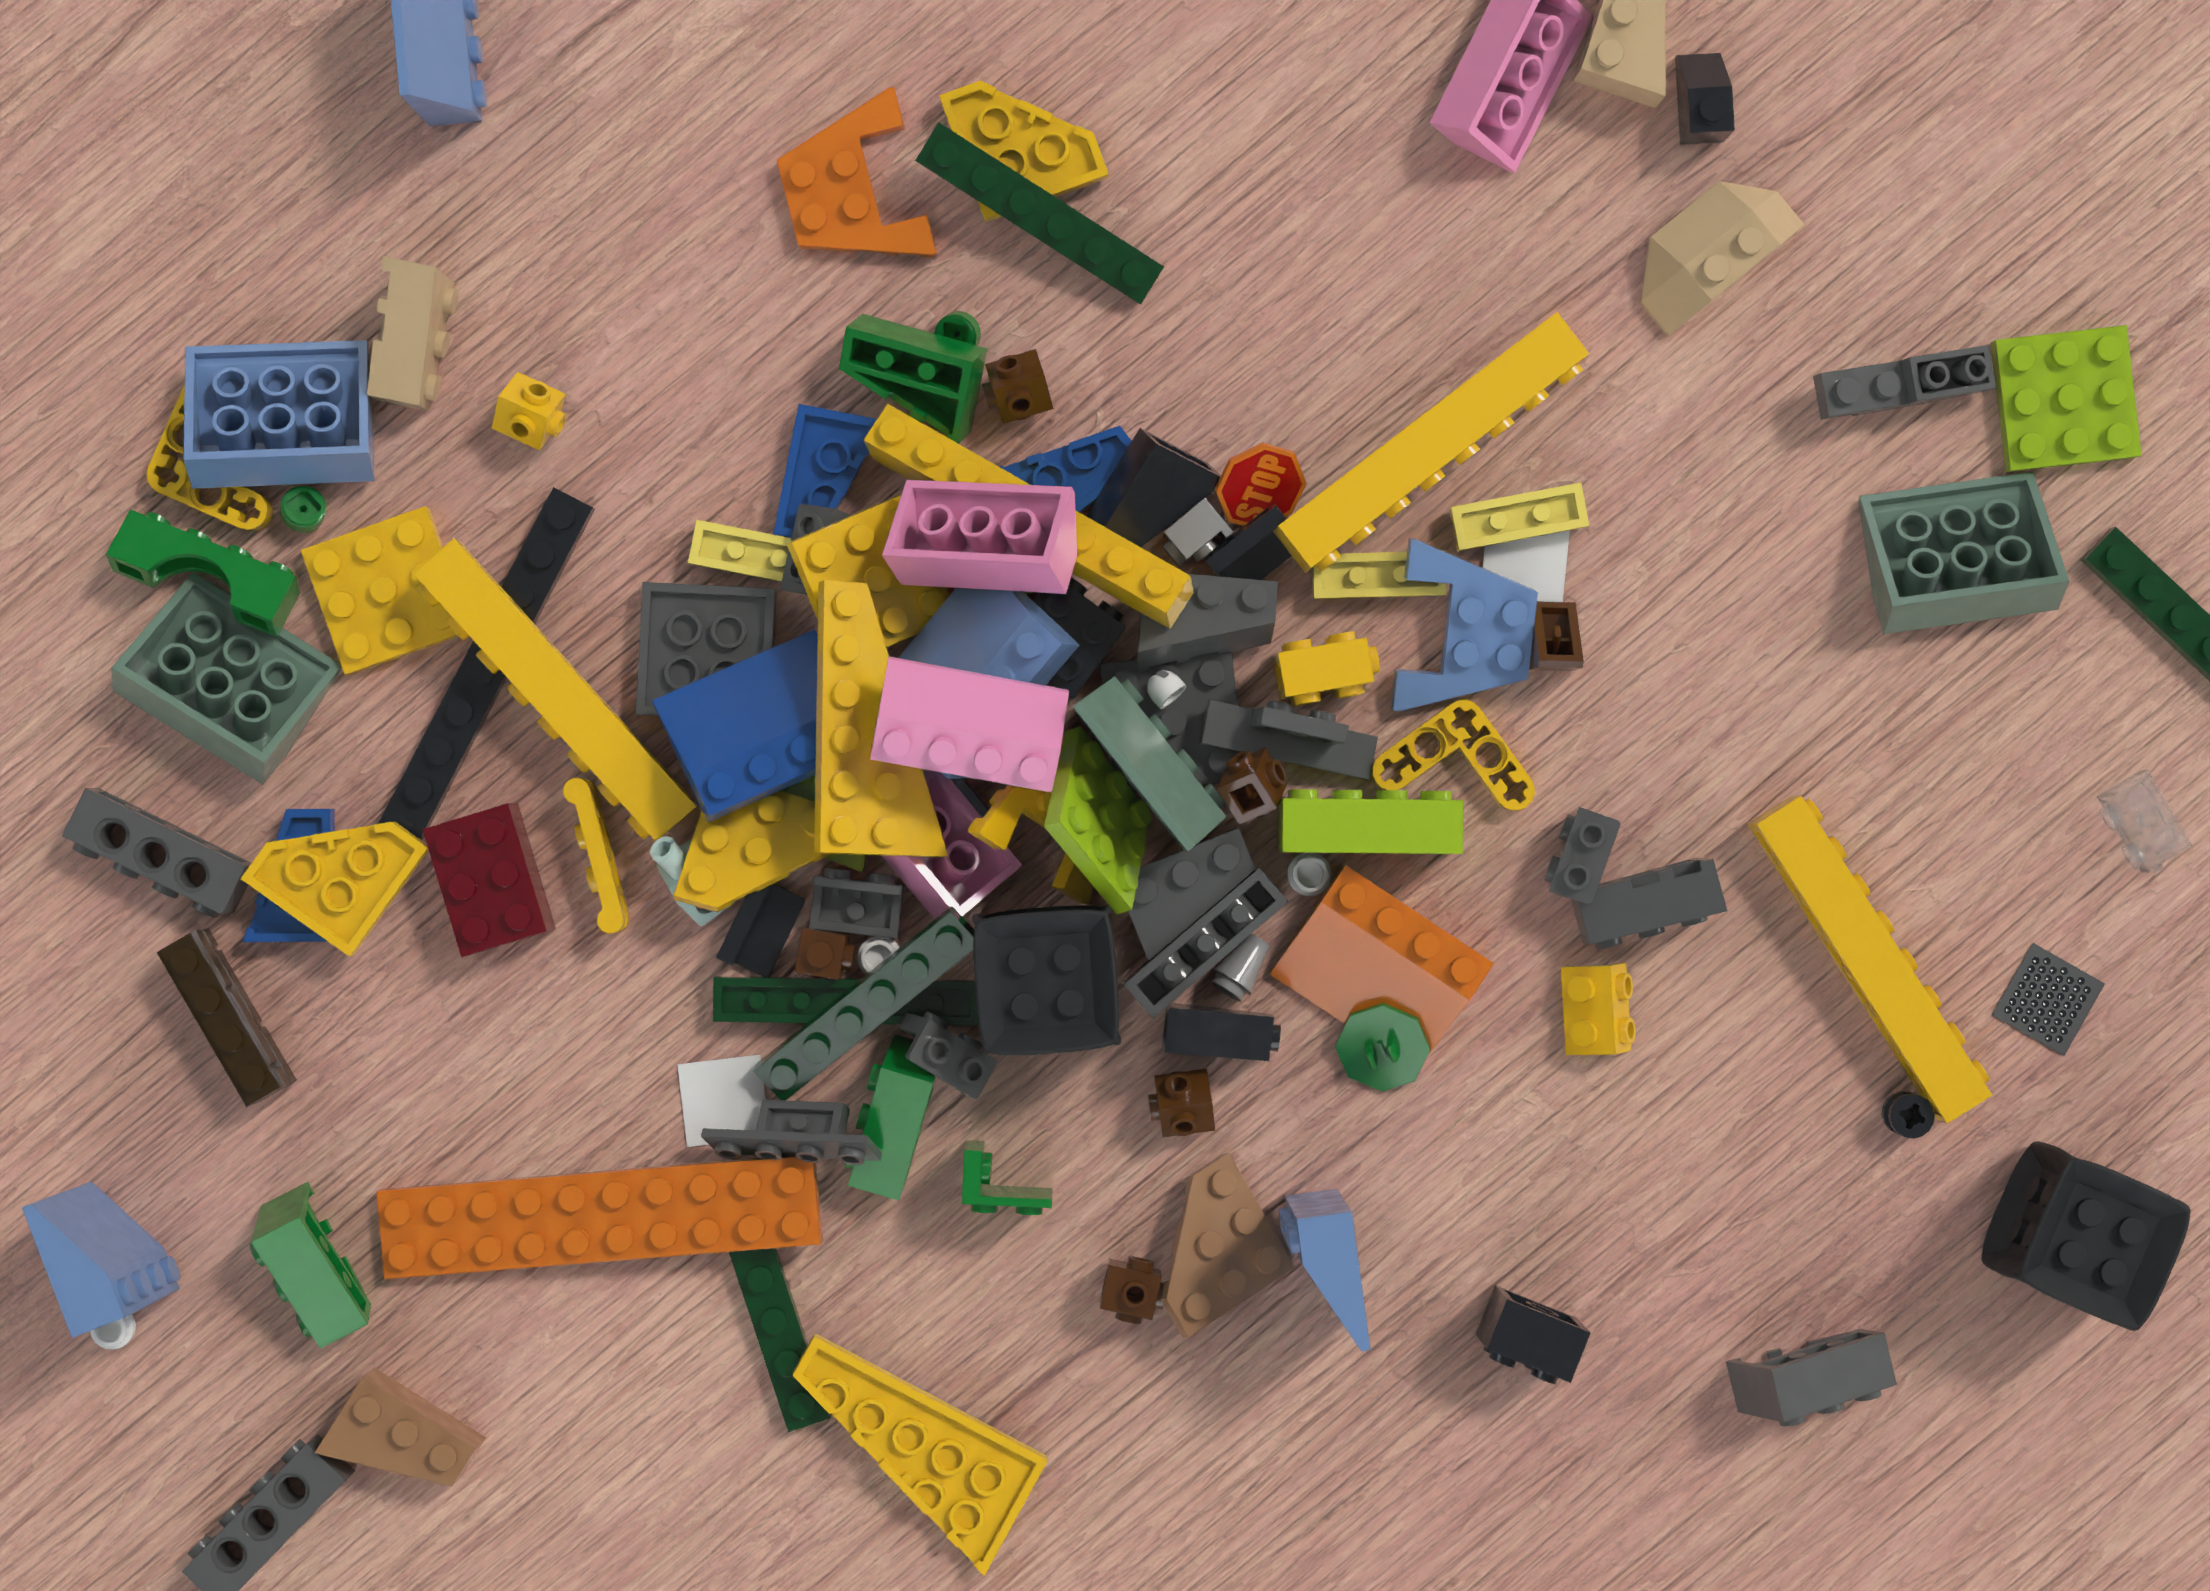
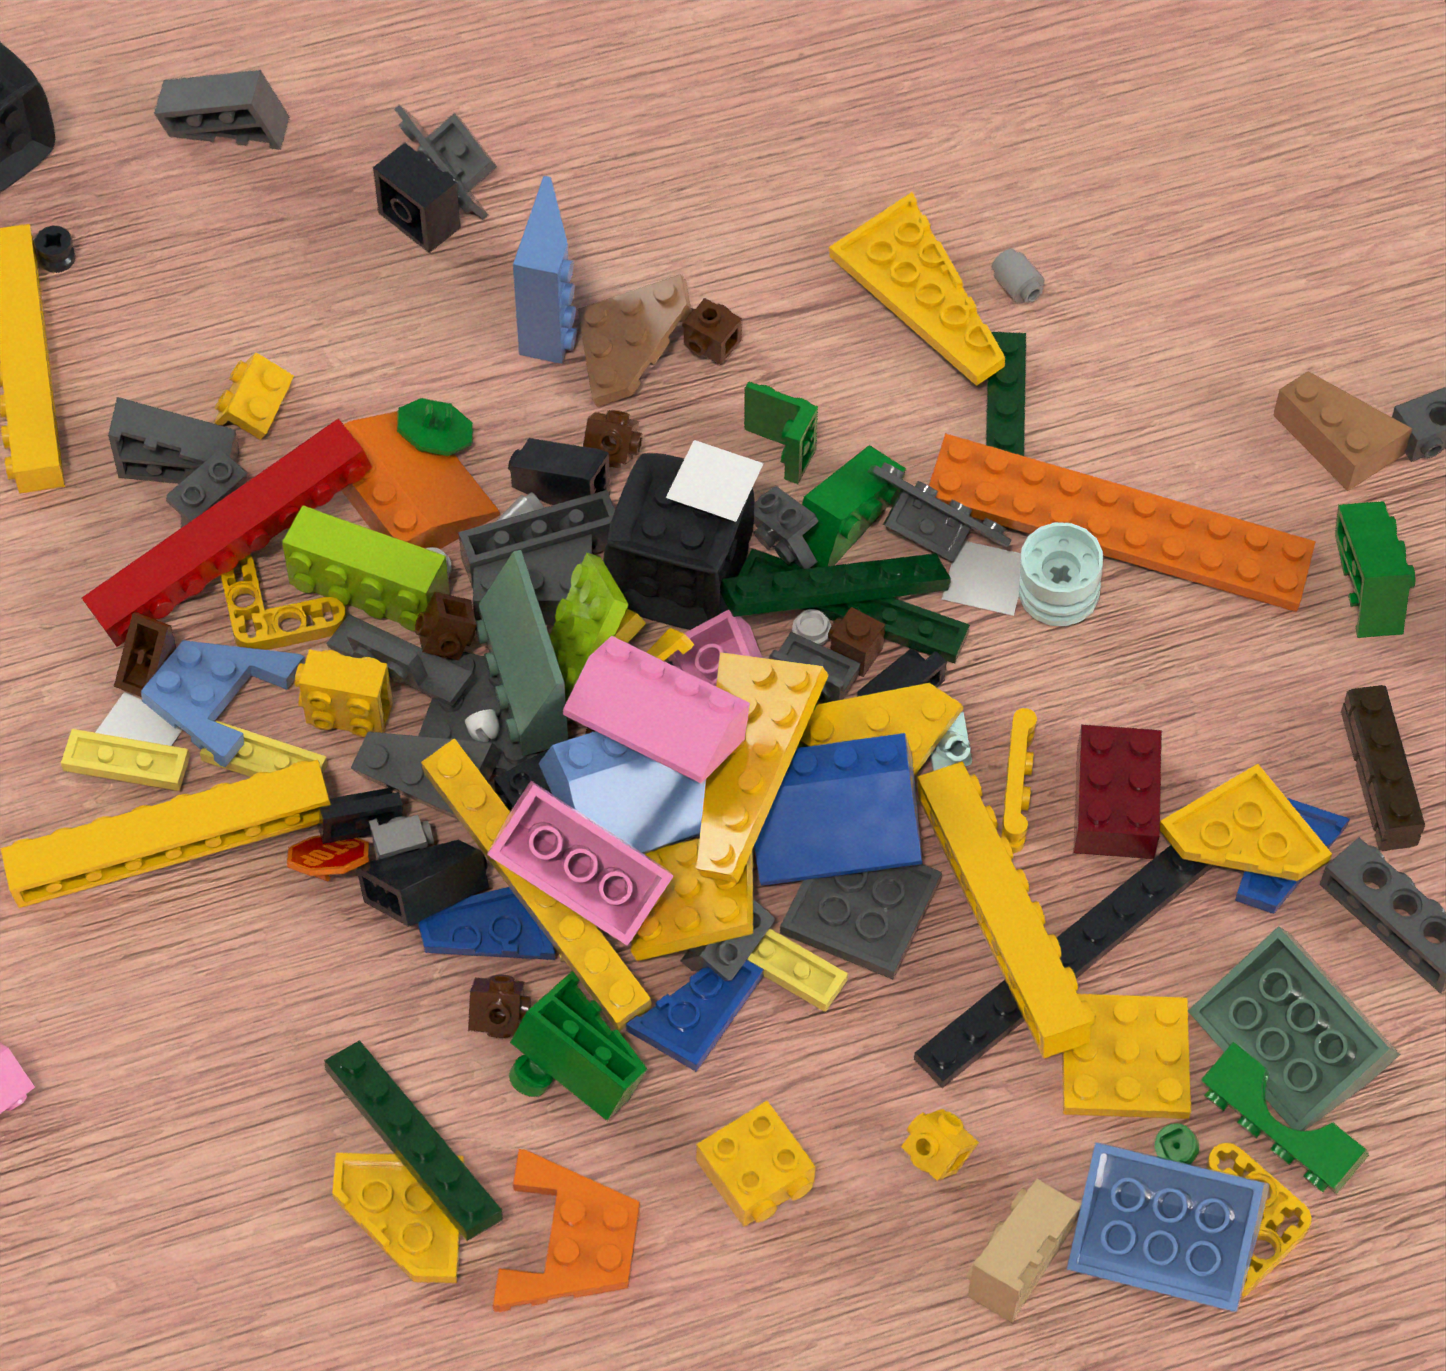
camera: 165 degrees left, 30 degrees down
none -> red brick [82,418,373,647]
none -> dark grey bracket [394,104,497,220]
none -> white sticker [666,440,764,522]
none -> yellow brick [696,1101,816,1227]
none -> light grey brick [992,249,1045,303]
none -> light aqua wheel [1019,522,1103,626]

